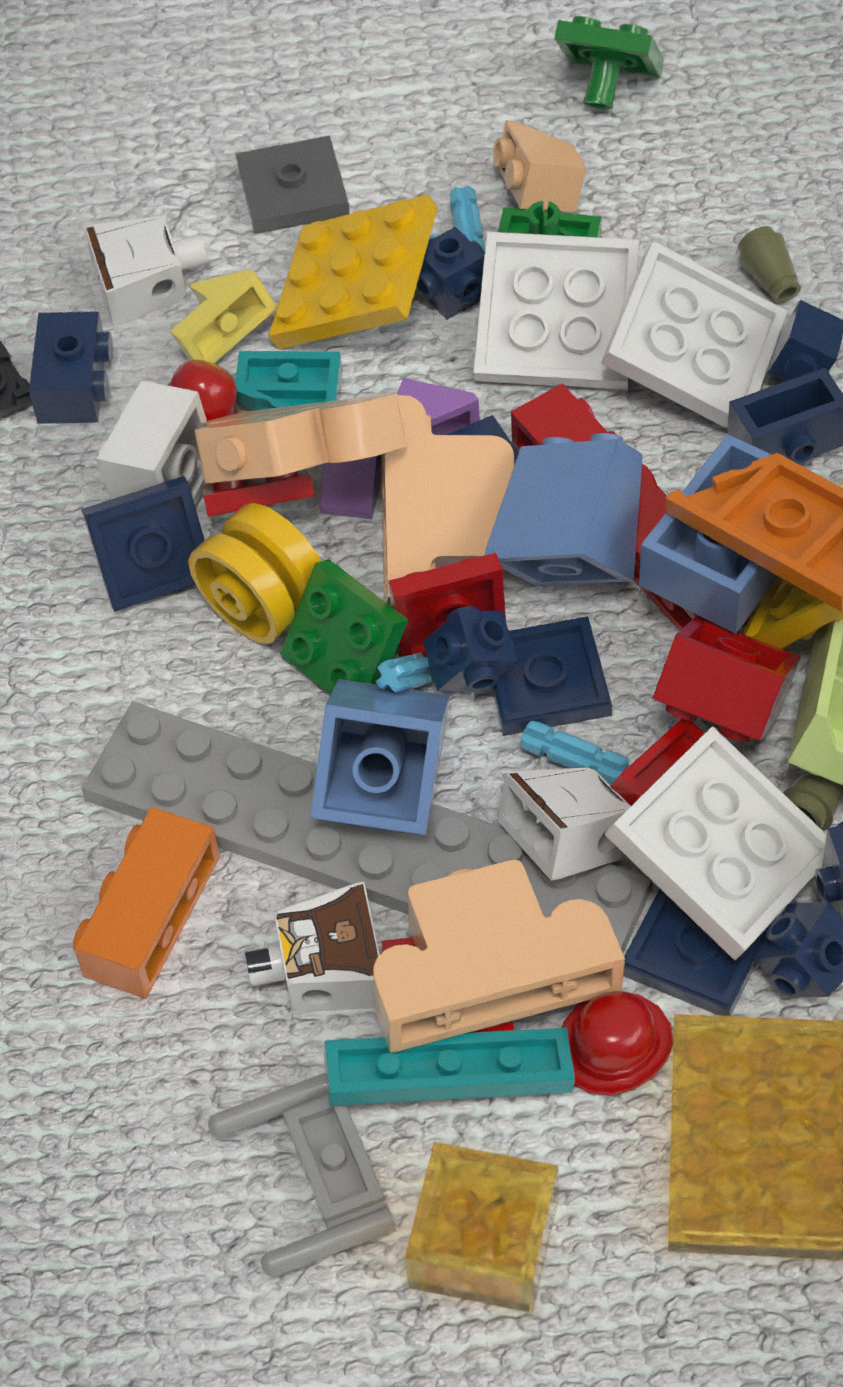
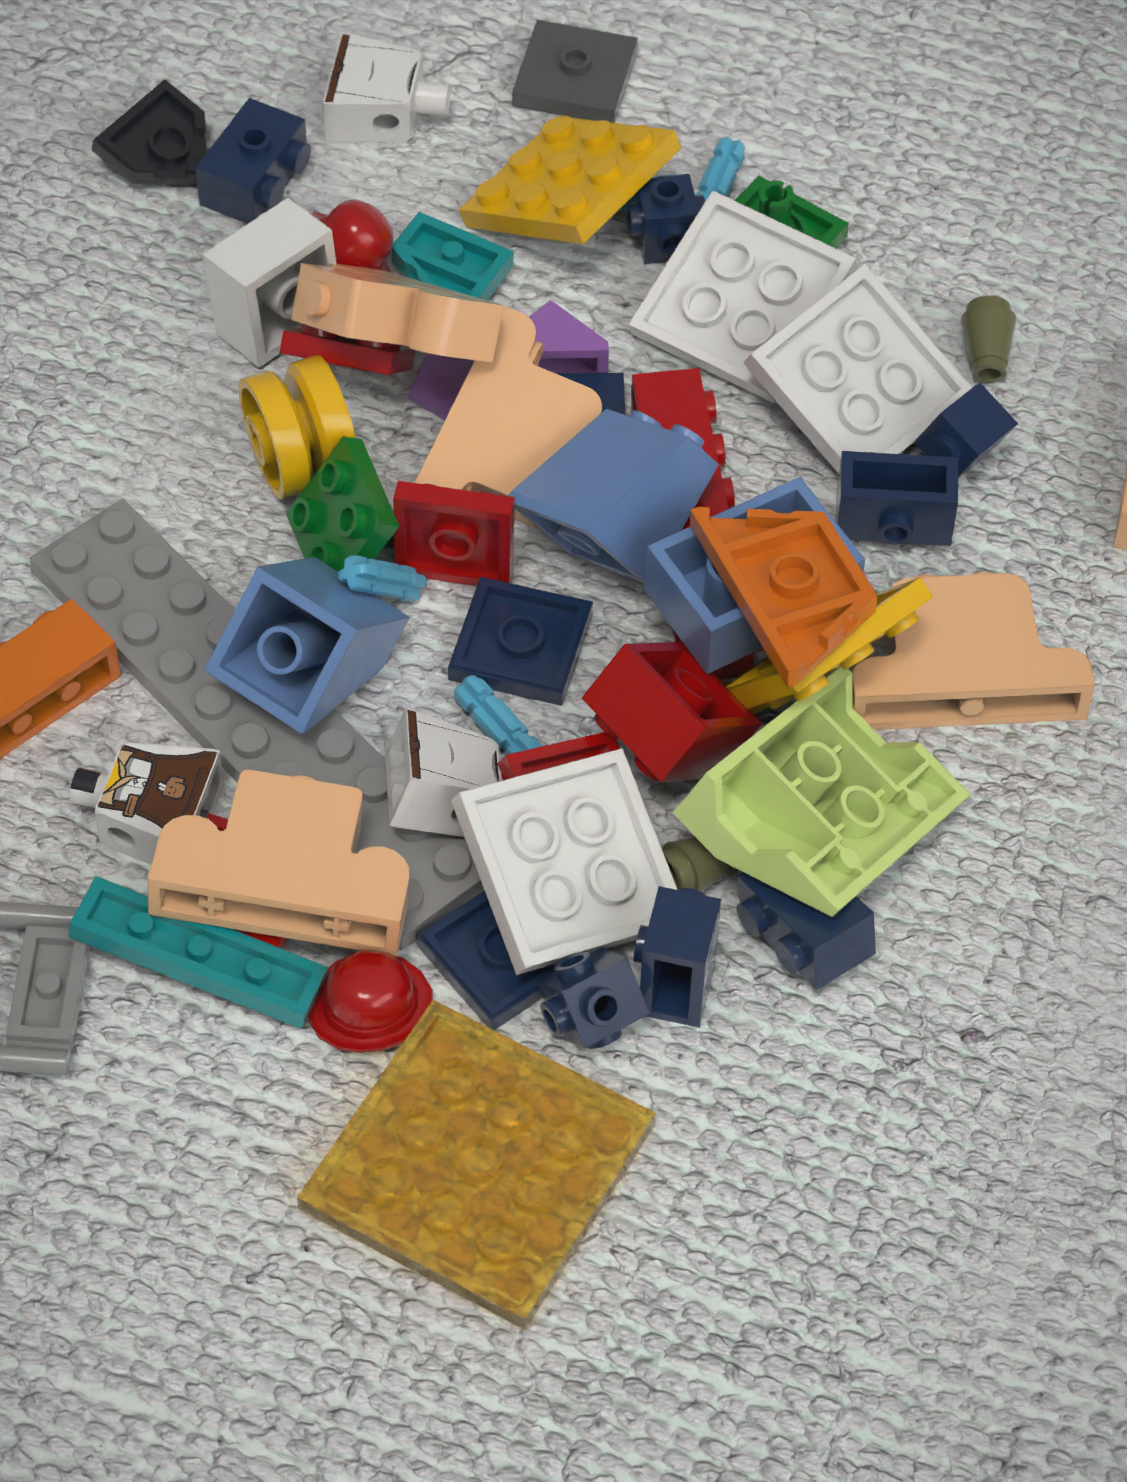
camera: 20 degrees right, 0 degrees up
dark blue tile [81,476,205,612] -> none
light yellow slope [170,269,278,363] -> none
clear yellow brick [405,1142,559,1313] -> none
dark blue brick [423,606,518,691] -> none
light nougat slope [493,120,587,212] -> none
green plate [554,16,664,110] -> none

